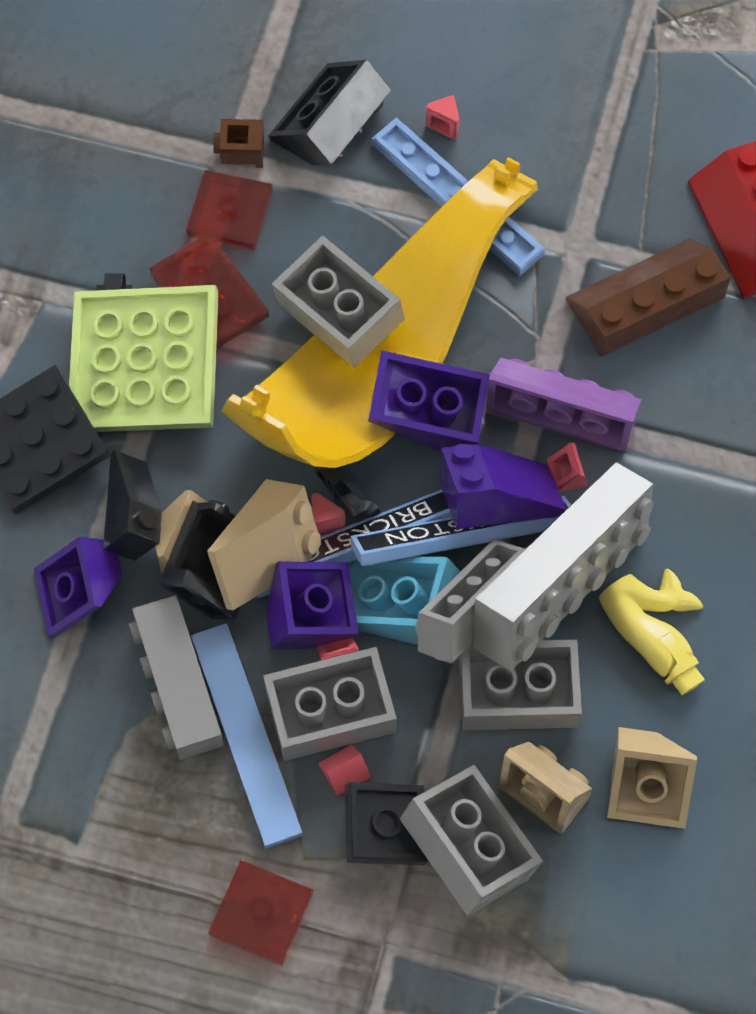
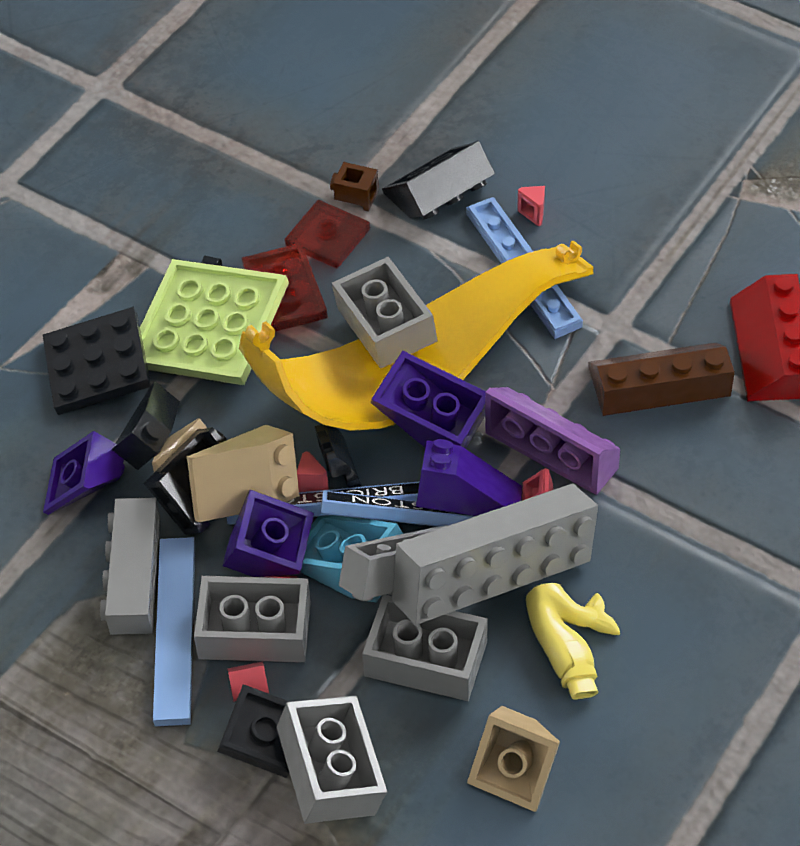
camera: 20 degrees right, 15 degrees down
clear red plate [208,860,314,966] -> none
tan slope [499,741,592,834] -> none

